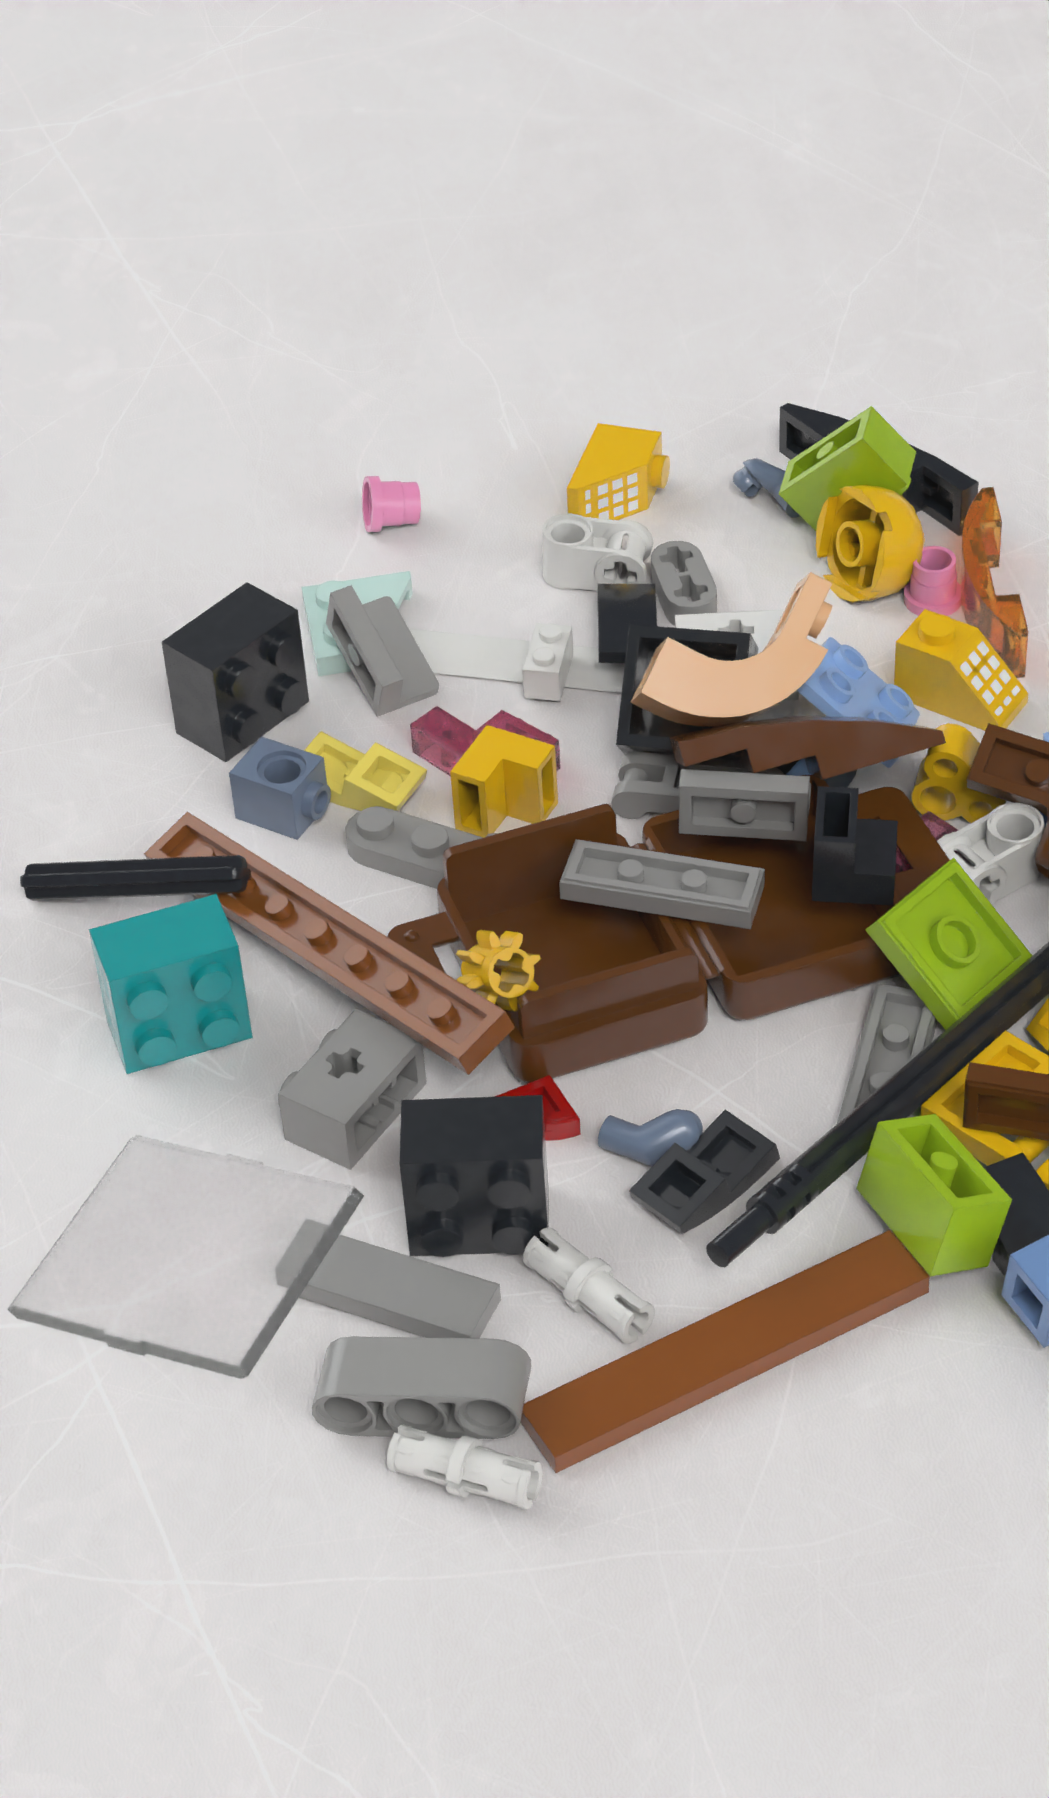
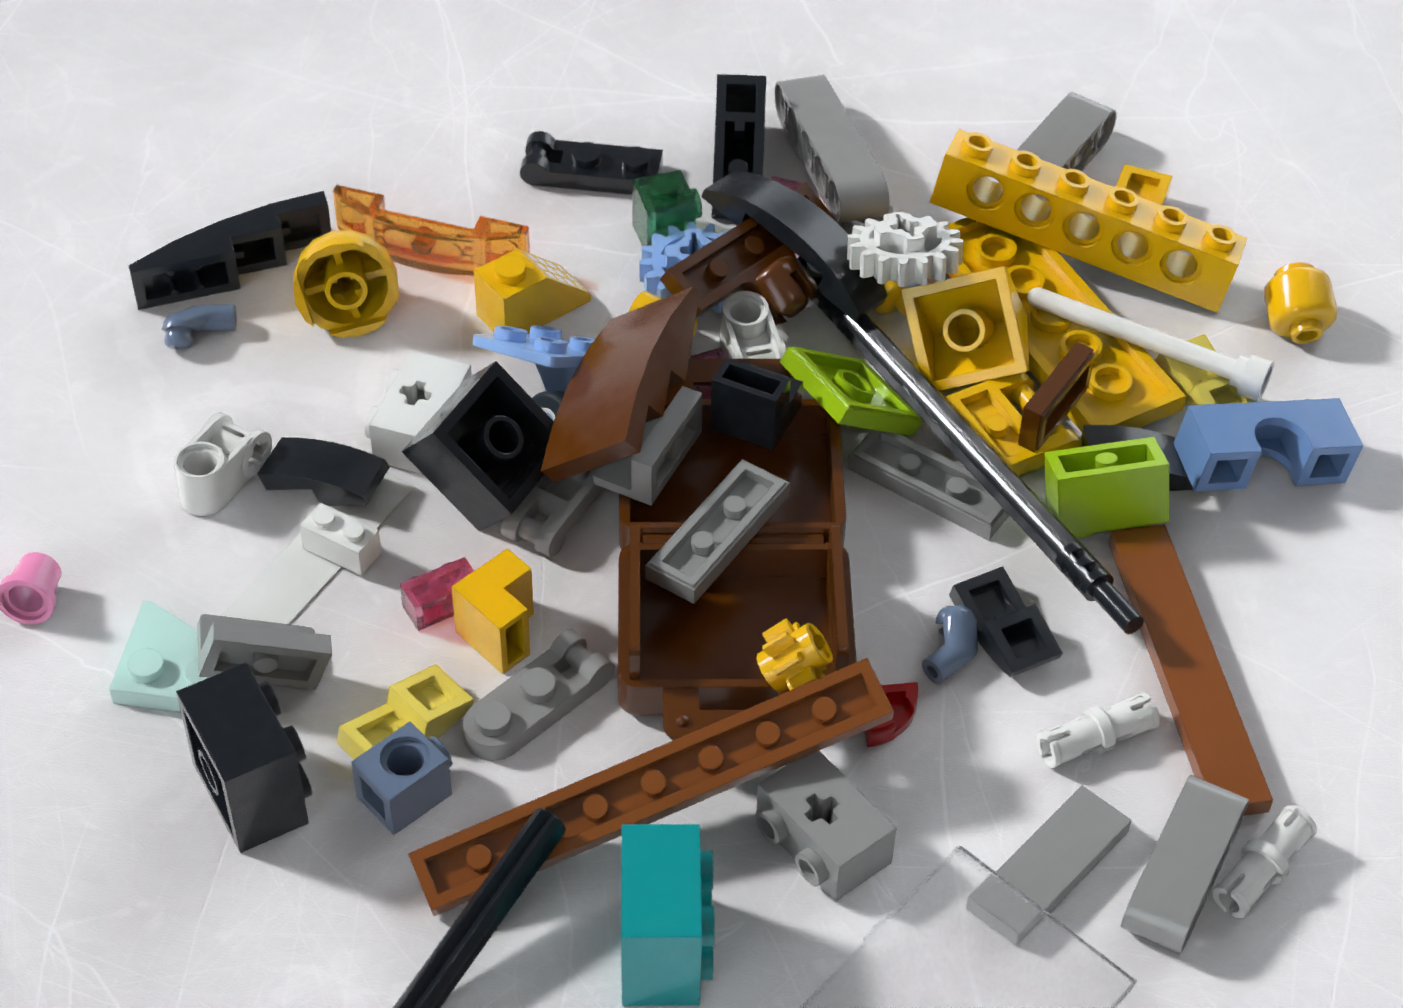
camera: 75 degrees left, 5 degrees up
black brick [399,1095,549,1257] -> none
clear pink piece [410,706,480,777] -> none
yellow slope [567,423,670,520] -> none
light nougat arch [631,572,832,727] -> none
light grey beam [651,541,717,626] -> none
lime brick [779,406,916,531] -> none
bright pink piece [904,546,962,616] -> none

